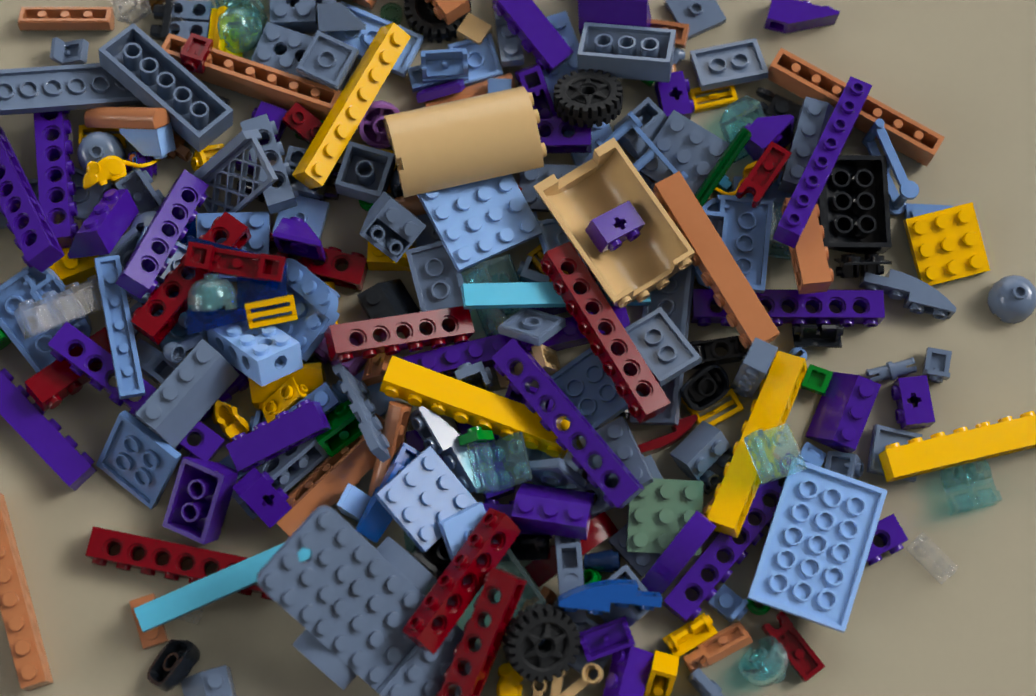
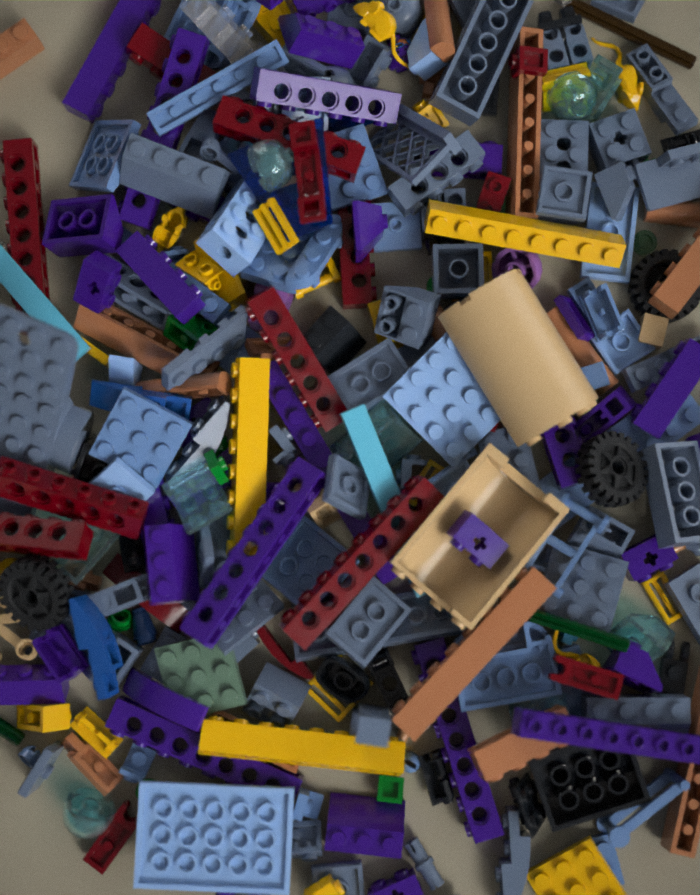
camera: 75 degrees right, 10 degrees up
clear light blue bracket [744,423,807,485] -> none

